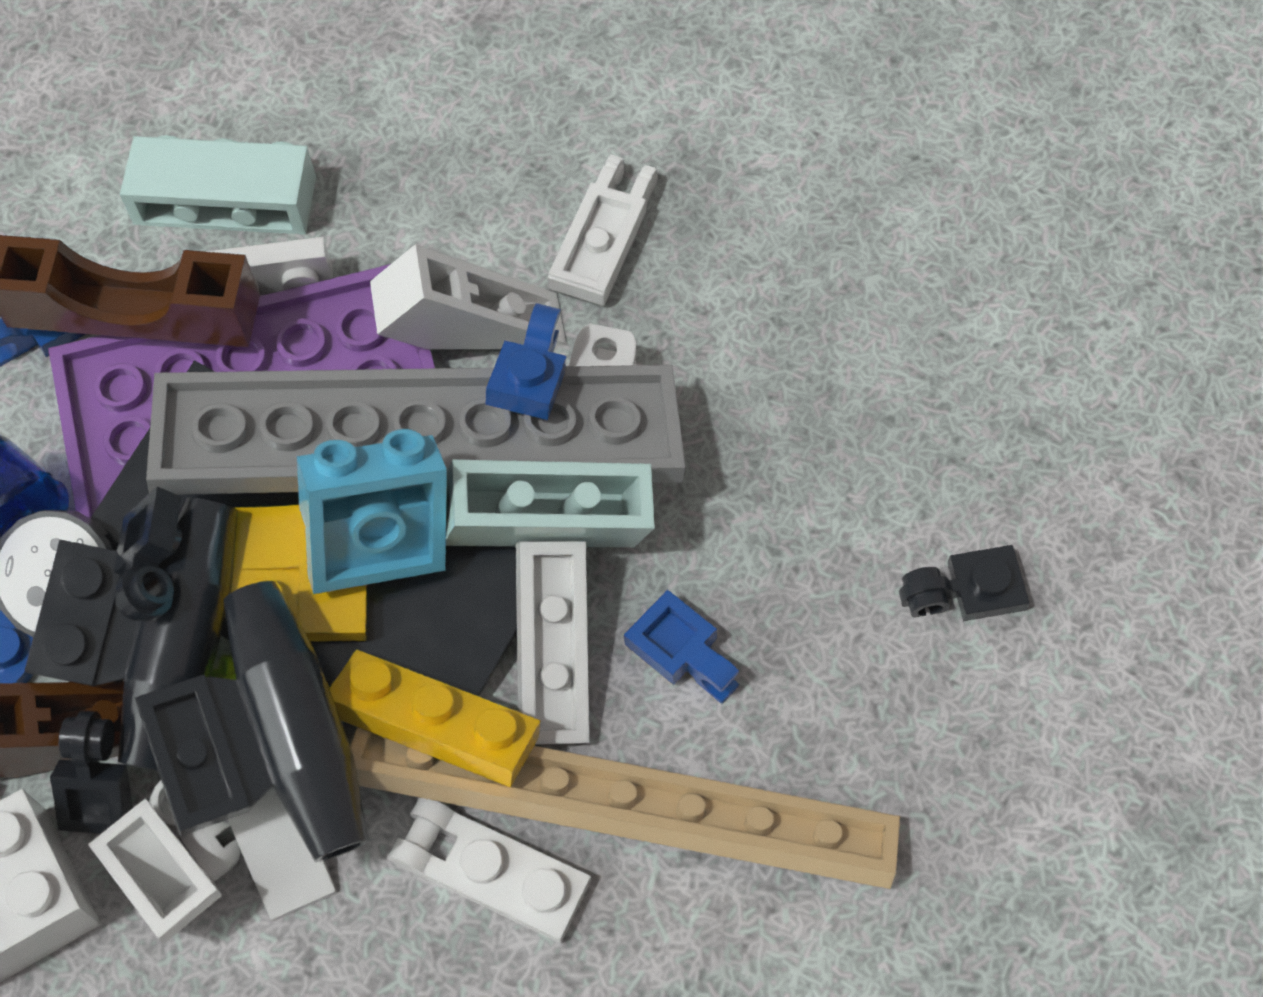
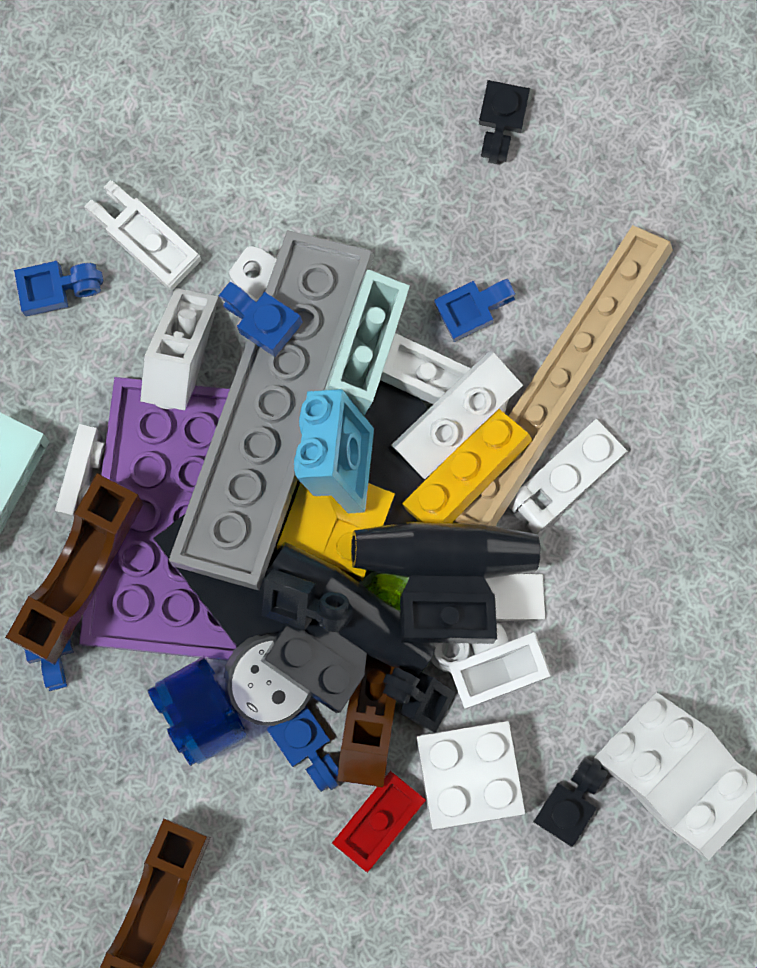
camera: 70 degrees left, 15 degrees up
none -> blue plate [14,261,104,317]
none -> white plate [392,351,523,479]

